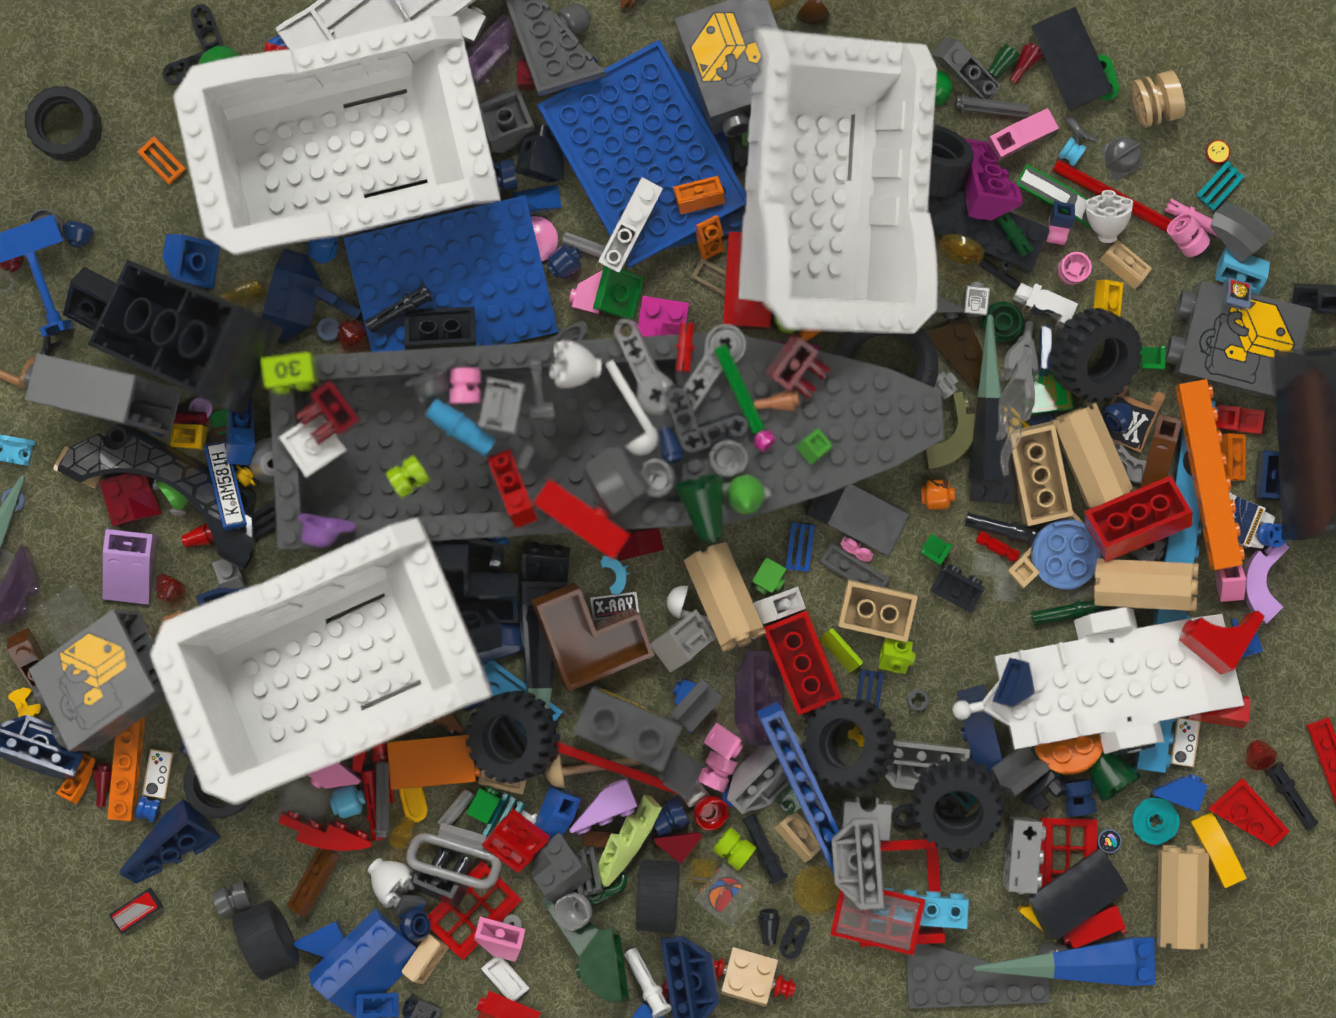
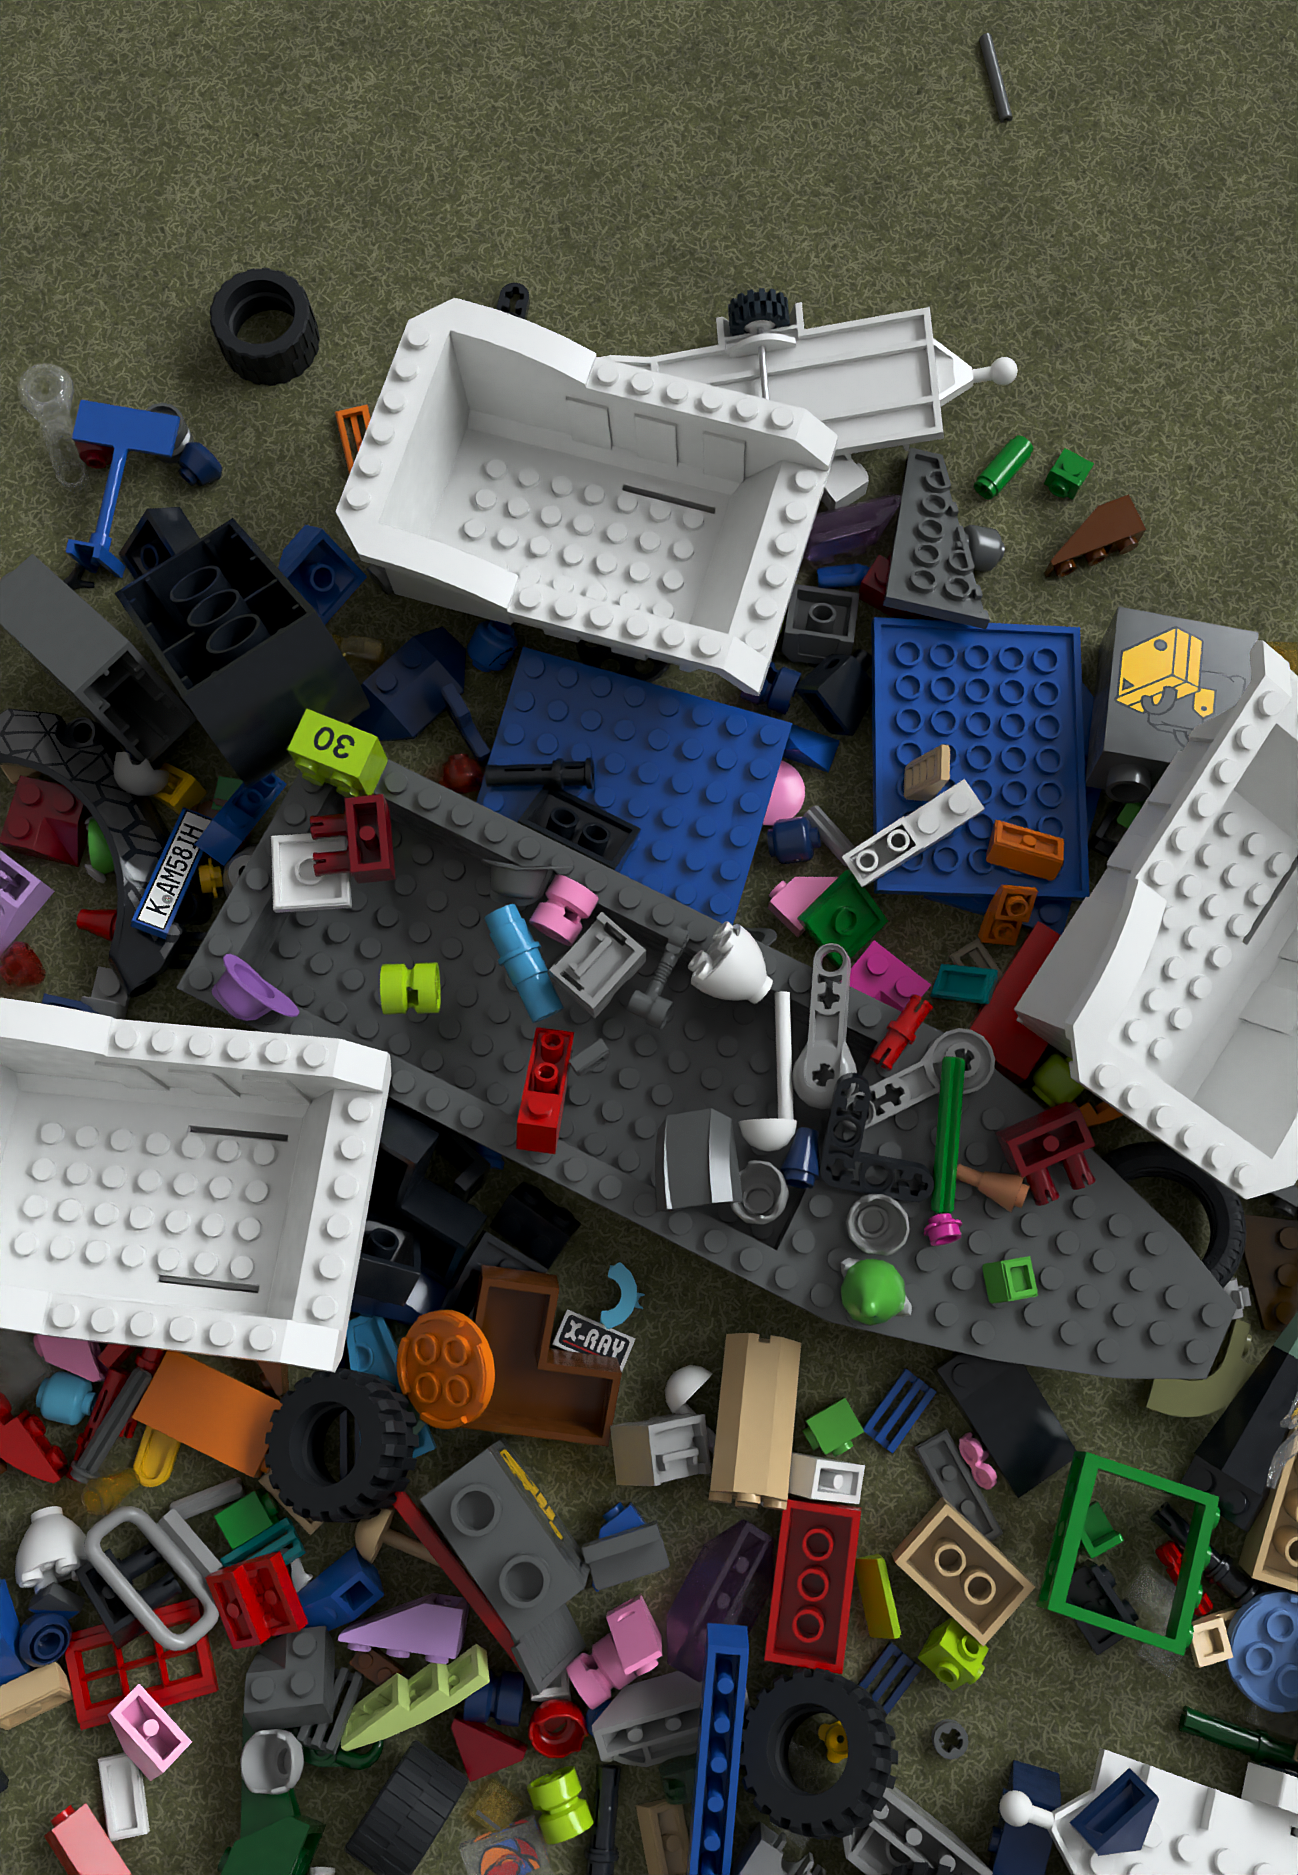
camera: 30 degrees right, 10 degrees down
dark red axle [174,410,208,425] -> none
lavender plate [189,397,212,418] -> none
sand blue tile [317,318,341,342] -> none
light grey piece [503,914,522,928] -> none
red brick [533,479,630,560] -> none
dark red slope [618,528,664,561] -> none
dark green cone [675,474,723,543] -> none
orange head [921,480,955,510] -> none
none -> light grey hair [114,752,169,796]
none -> orange tile [397,1310,495,1429]
none -> blue piece [816,564,870,589]
none -> tan slope [904,745,950,801]
none -> teal tile [930,964,998,1004]
none -> green window [1036,1451,1220,1656]

